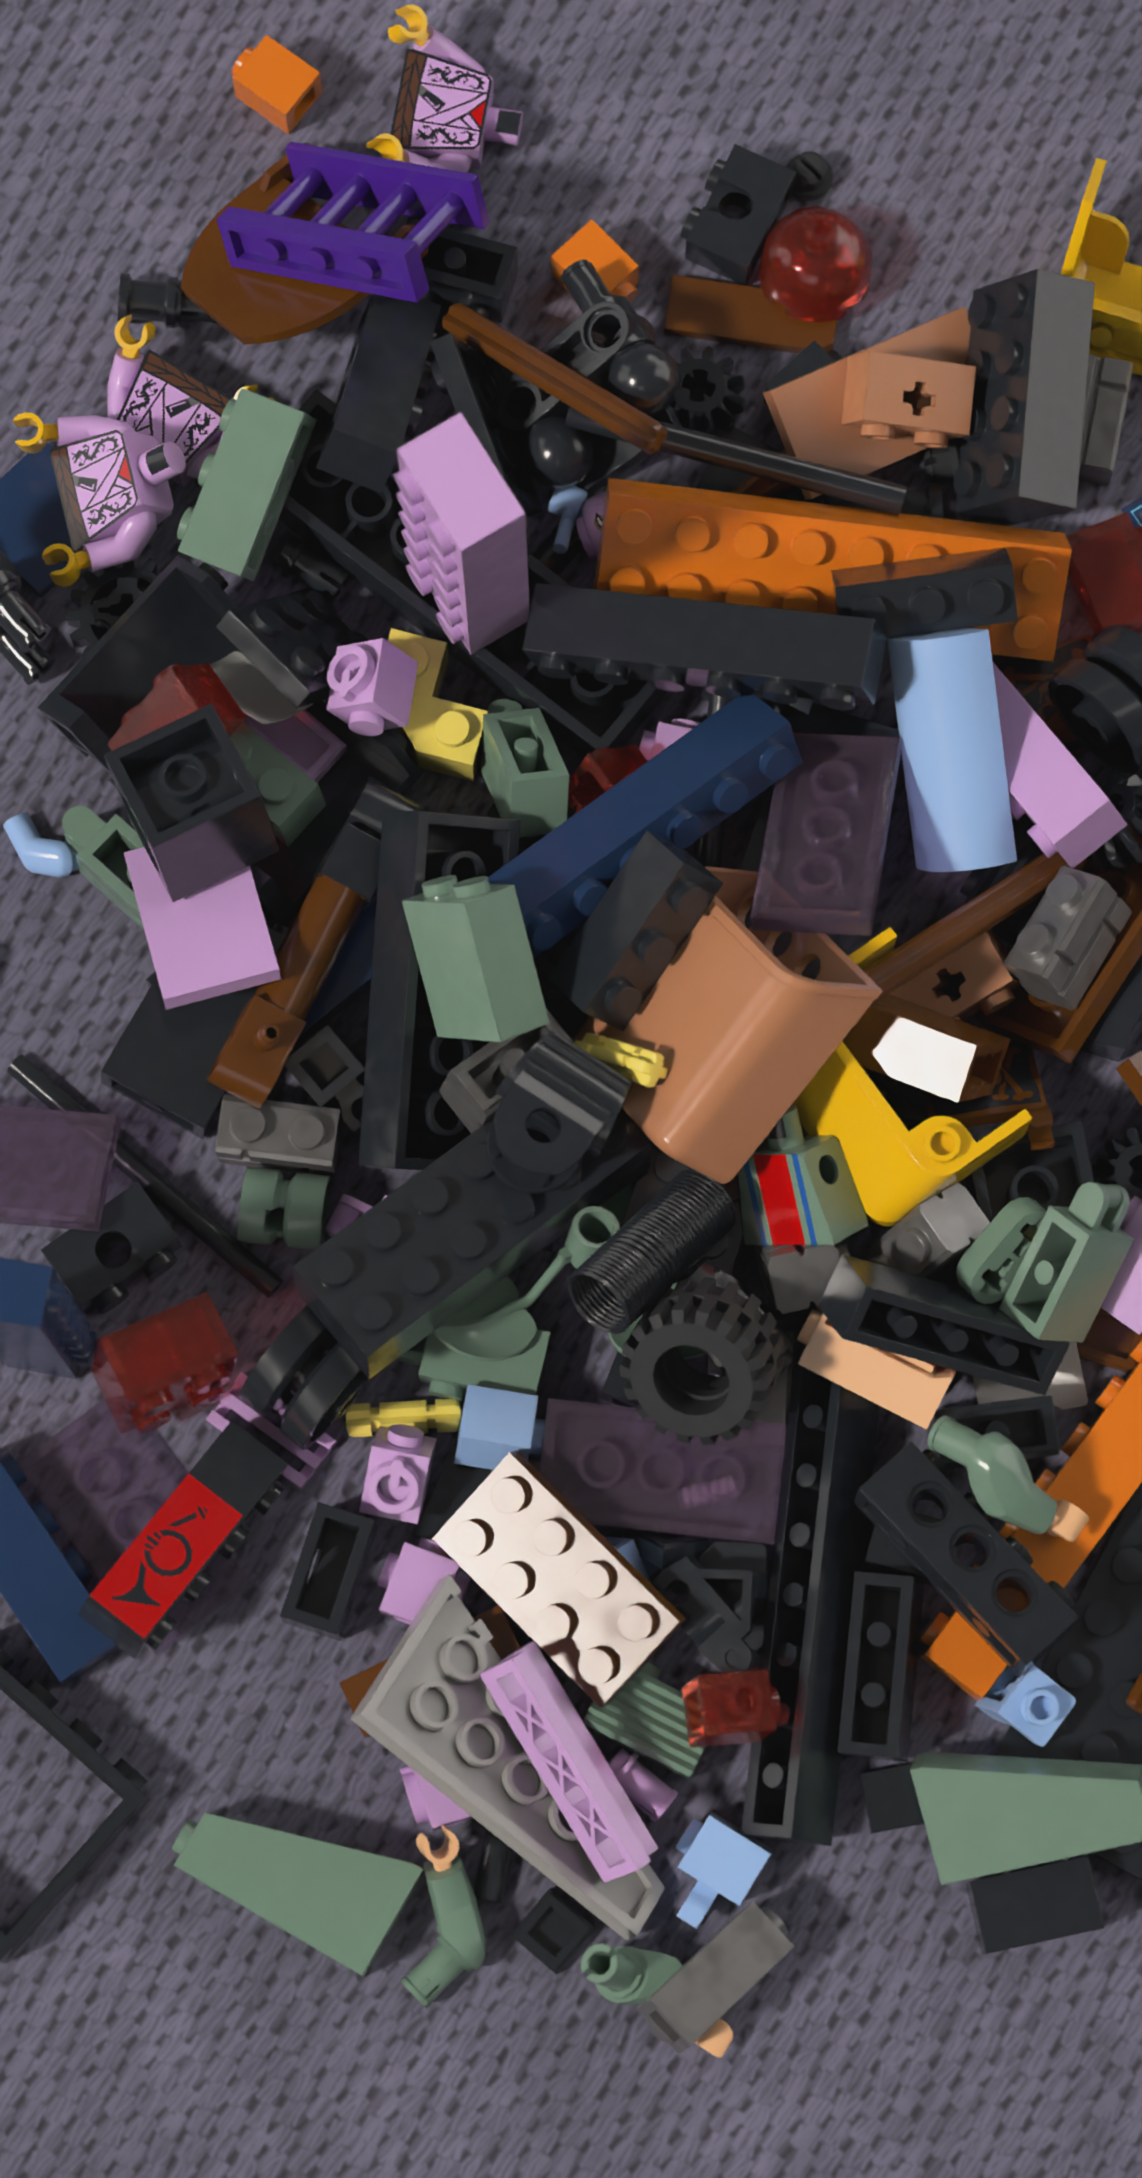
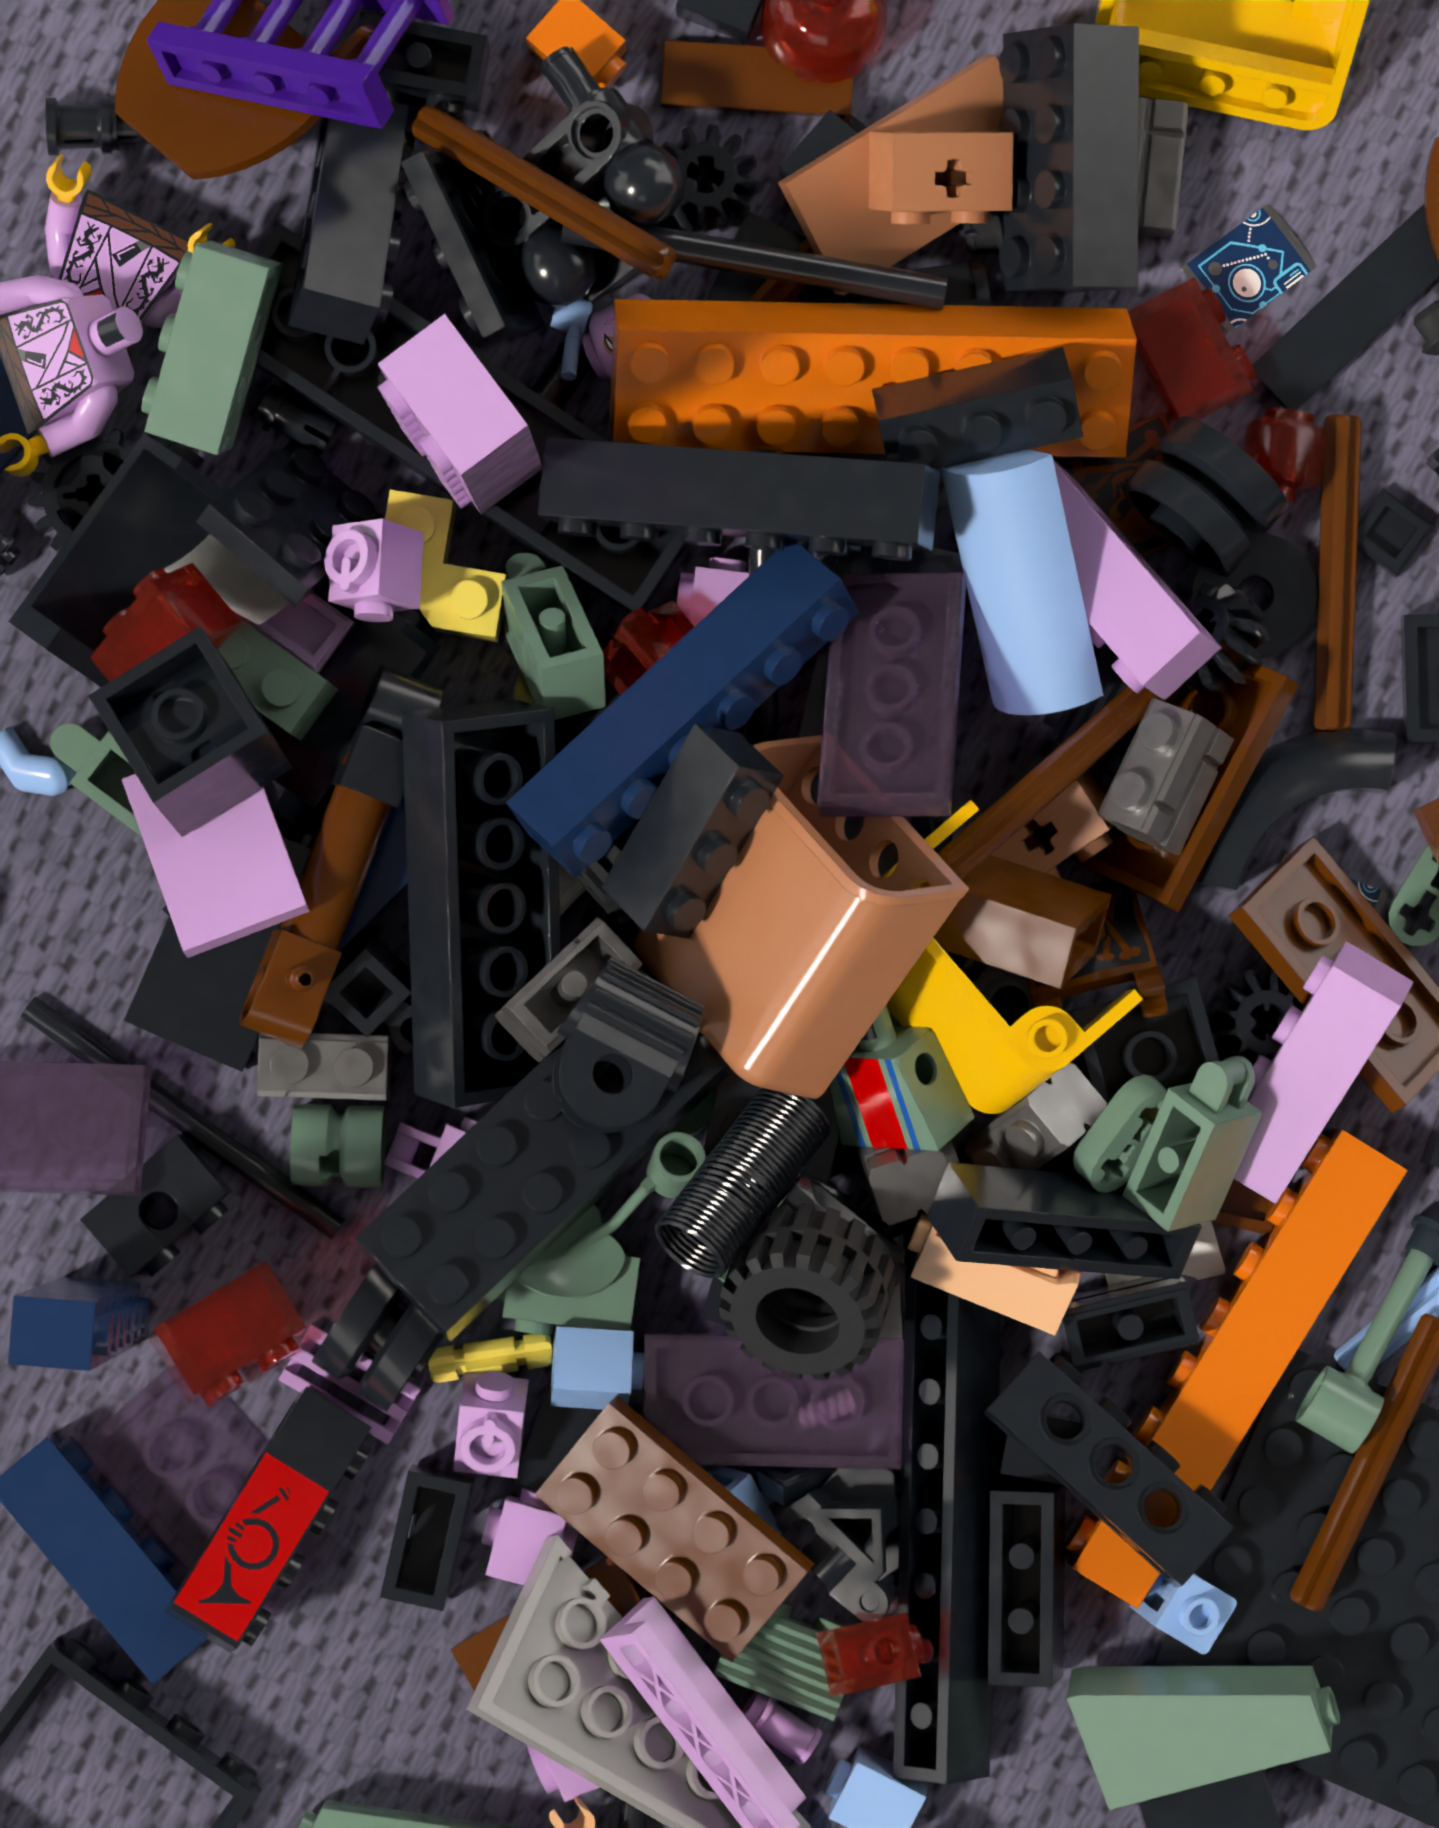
camera: 10 degrees left, 10 degrees up
sand green brick [402,875,550,1042] -> none
light yellow axle [574,1033,668,1088] -> none
black tile [859,1764,924,1834] -> none
sand green arm [928,1416,1089,1542] -> none

